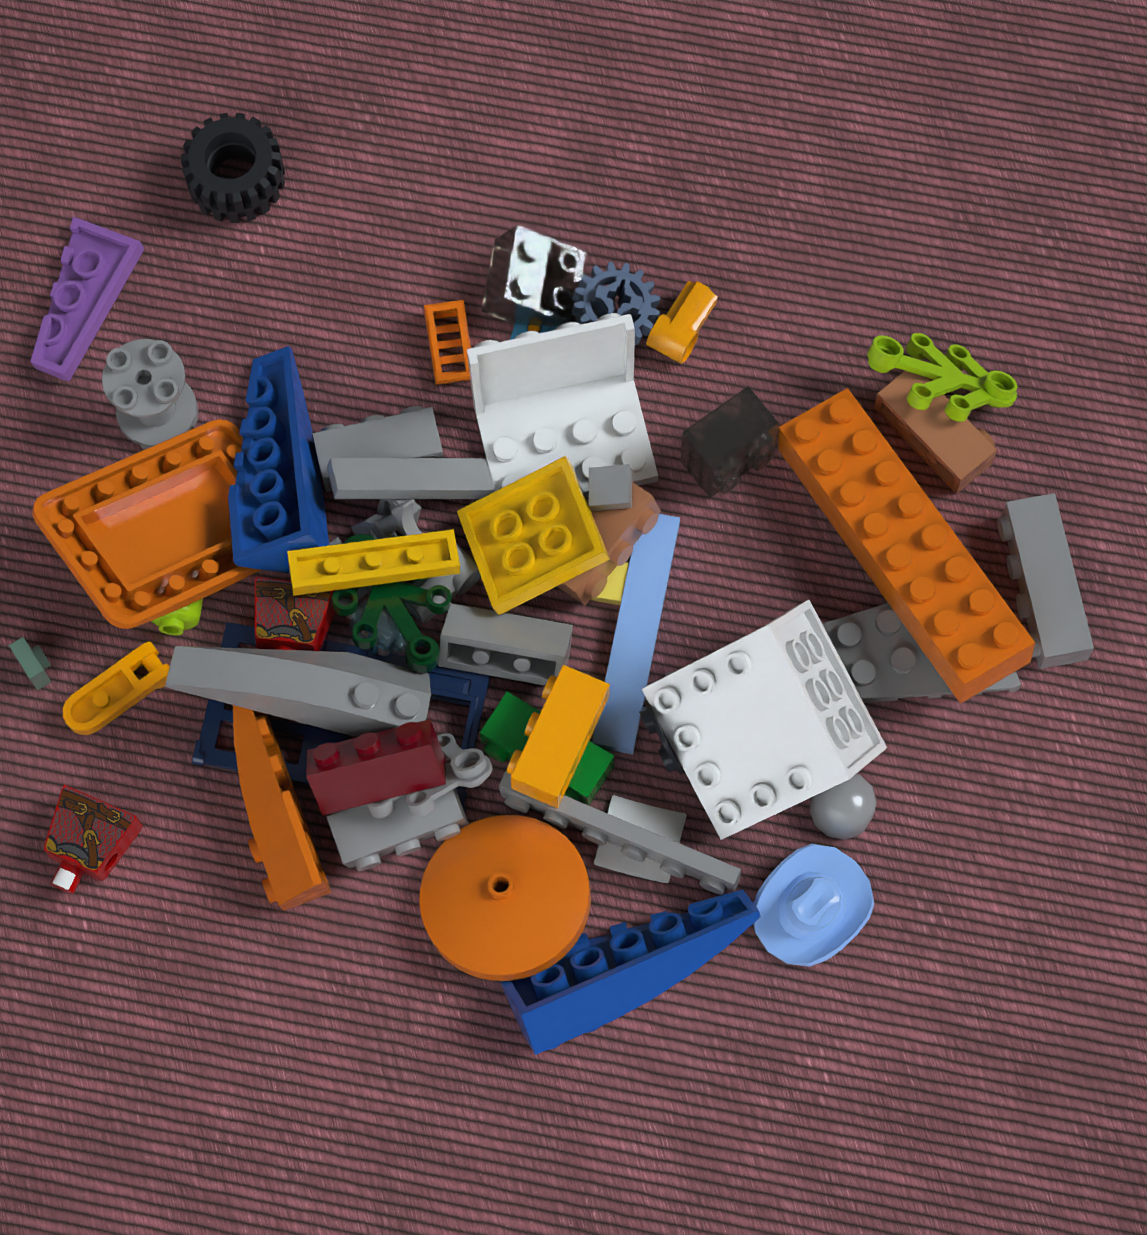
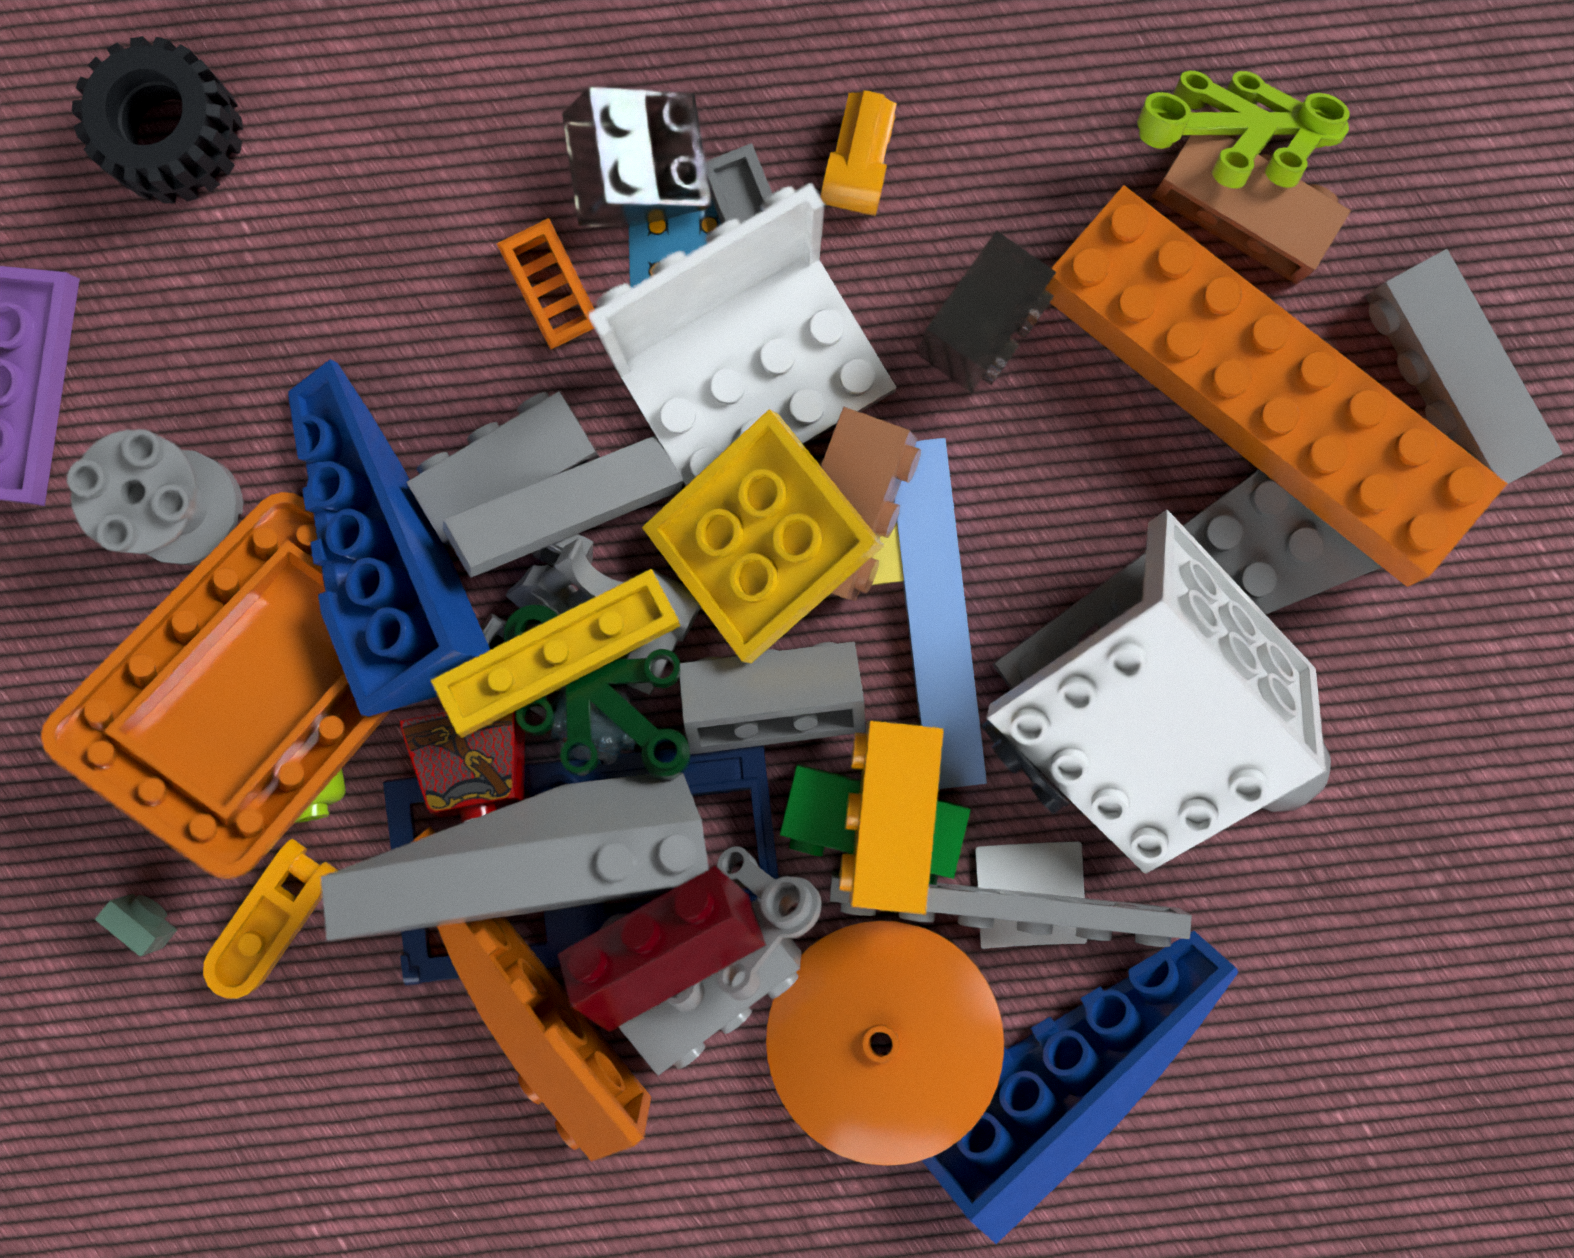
camera: 25 degrees left, 15 degrees up
torso [44,784,143,894] -> none
sand blue gear [572,262,660,346] -> none
light grey tile [589,464,632,511] -> none
light blue hat [754,844,875,967] -> none

